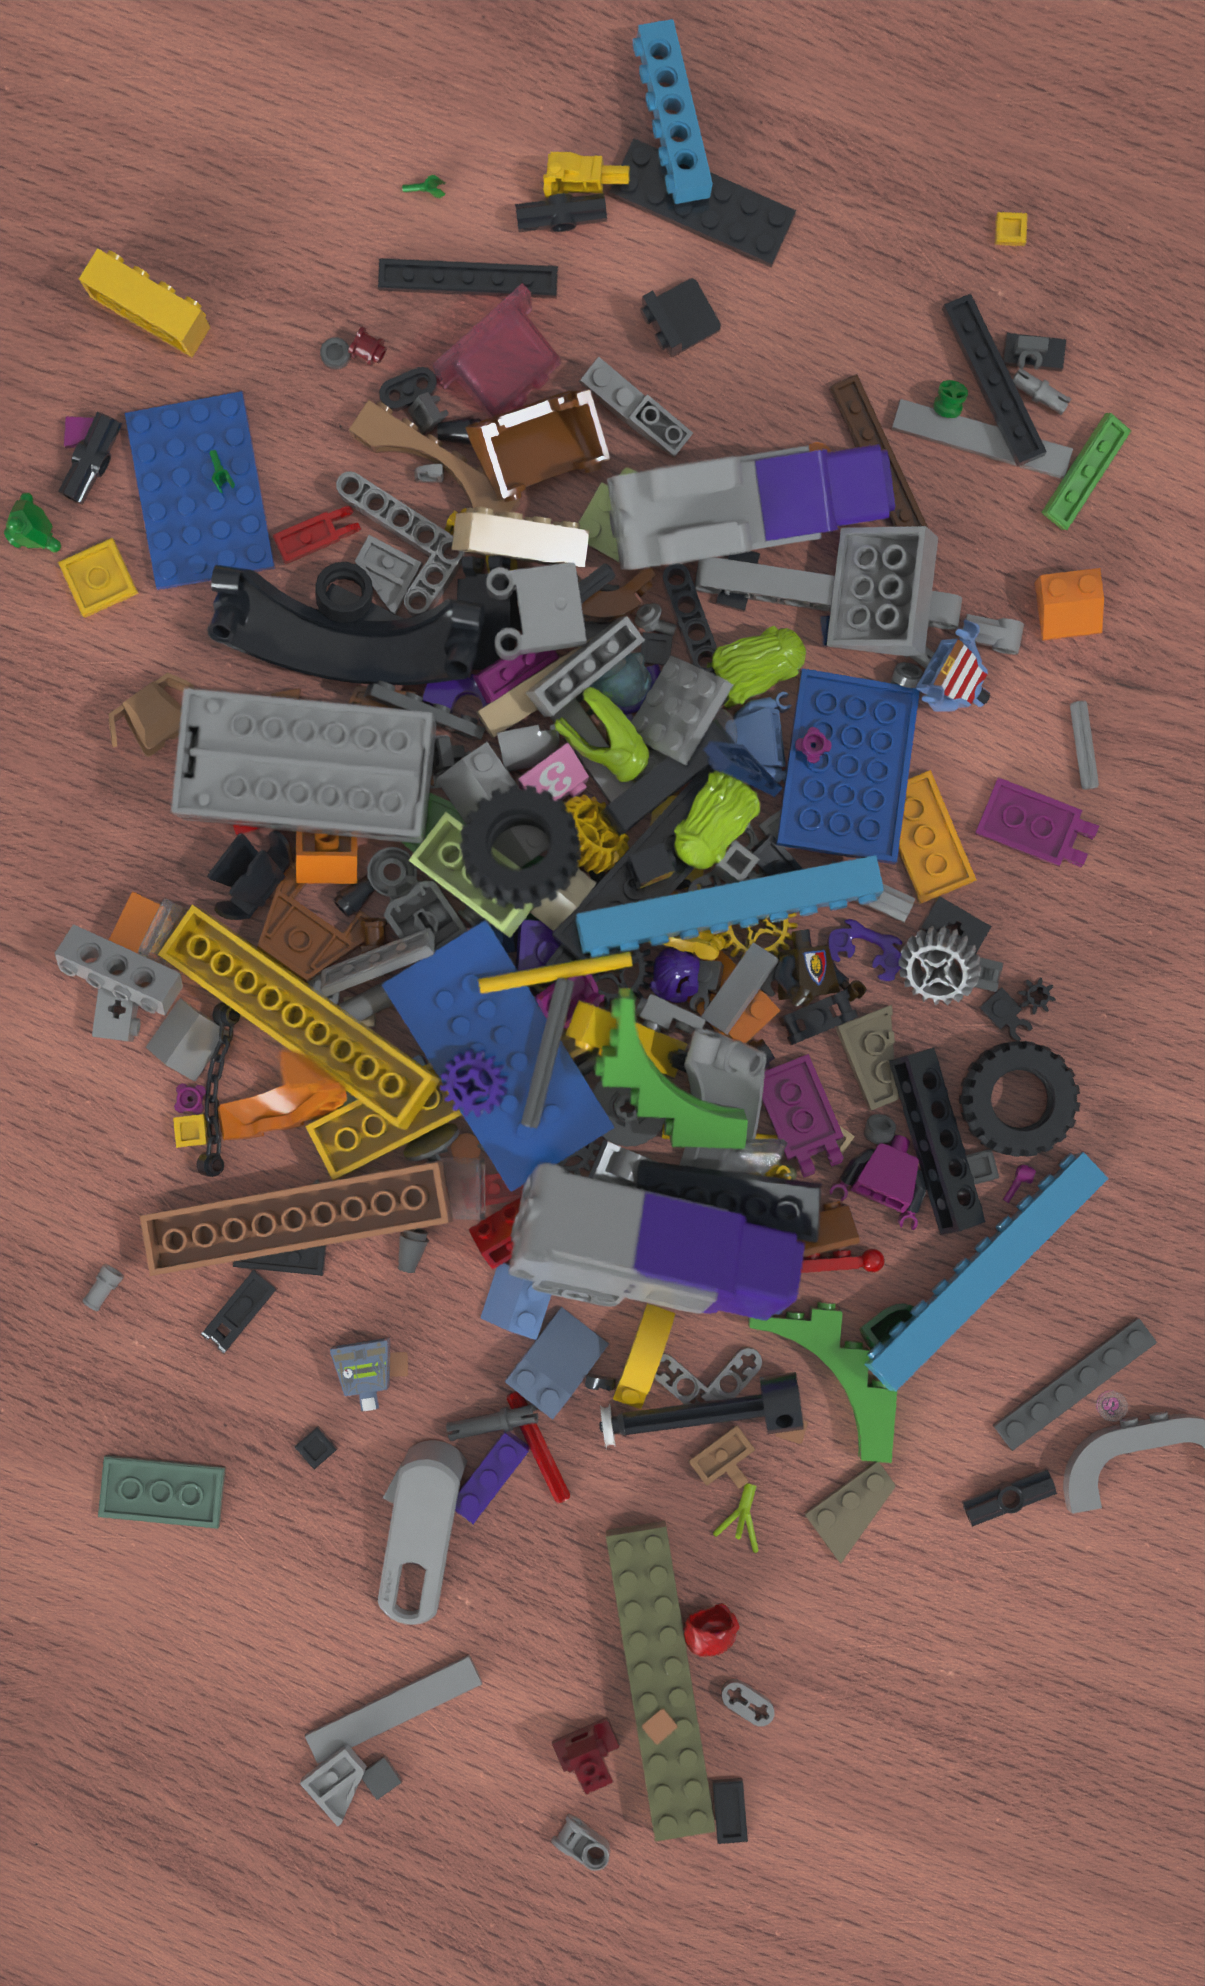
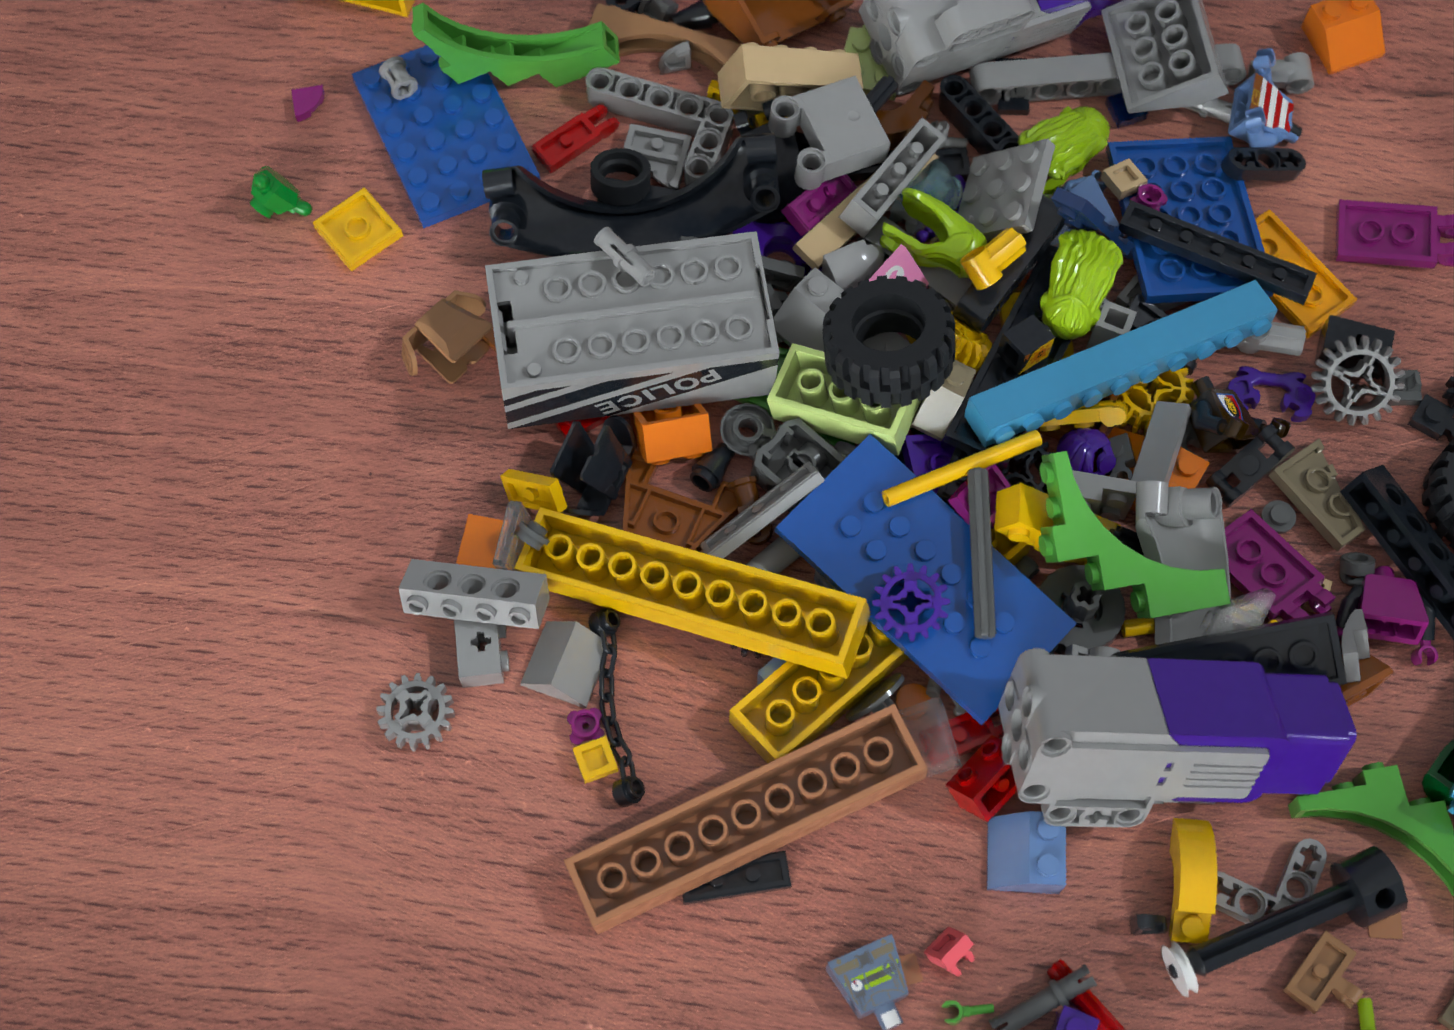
camera: 20 degrees left, 20 degrees down
black piece [58,411,122,505] -> none
light grey pin [82,1264,124,1311] -> none
black plate [201,1269,278,1354] -> none
green hand [209,450,235,493] -> none
orange windscreen [217,1049,347,1140] -> none
dark grey cone [398,1228,429,1273] -> none
sand blue slope [505,1307,609,1420] -> none
red plate [801,1249,885,1273] -> none
dark grey tile [891,662,923,688] -> none
light grey axle [1070,701,1099,790] -> none
none -> light grey gear [376,673,455,752]
none -> light grey bush [379,56,418,100]
none -> bright green arch [412,3,620,88]
none -> yellow plate [500,469,567,513]
none -> dark grey plate [516,519,550,550]
none -> light grey pin [594,227,657,287]
none -> coral tile [923,926,975,976]
none -> bright green hand [942,1000,994,1025]
none -> yellow piece [960,227,1027,290]
none -> tan tile [1101,158,1148,200]
none -> black plate [1118,200,1317,305]
none -> black beam [1221,148,1306,181]
none -> dark grey plate [1261,500,1296,534]
none -> light grey slope [1342,609,1370,683]

